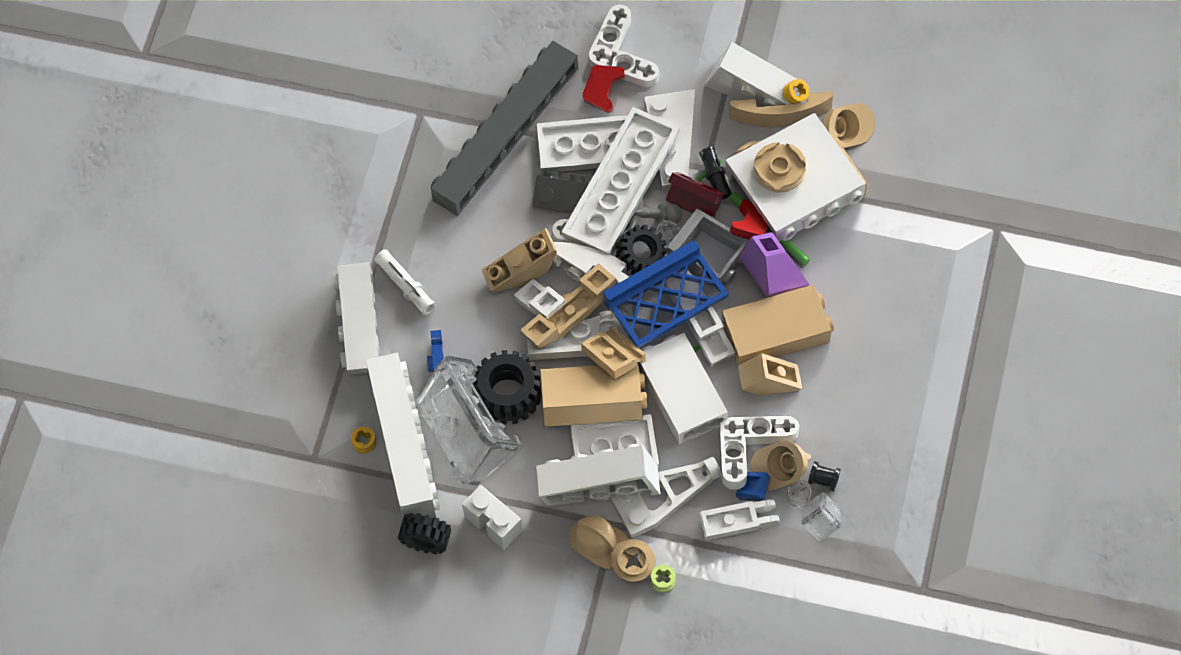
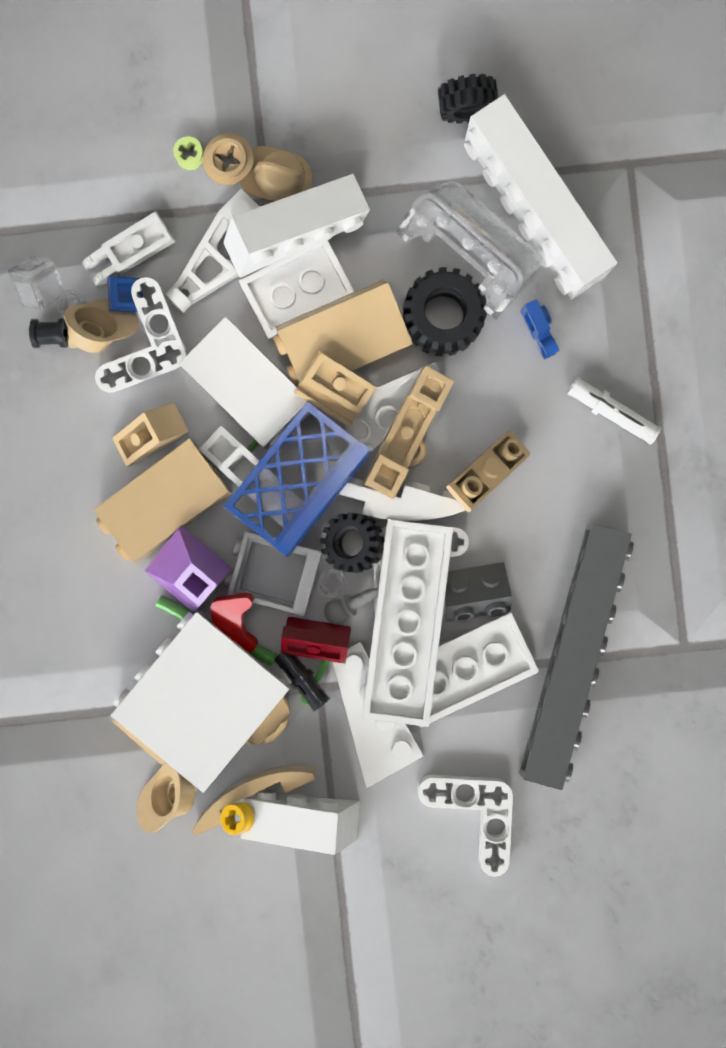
camera: 155 degrees right, 25 degrees up
white wedge [333,262,380,375] -> none
yellow bush [351,426,376,454] -> none
white brick [462,485,523,550] -> none
white slope [514,279,566,319] -> none
red piece [582,65,625,113] -> none
tan tile [754,142,806,192] -> none

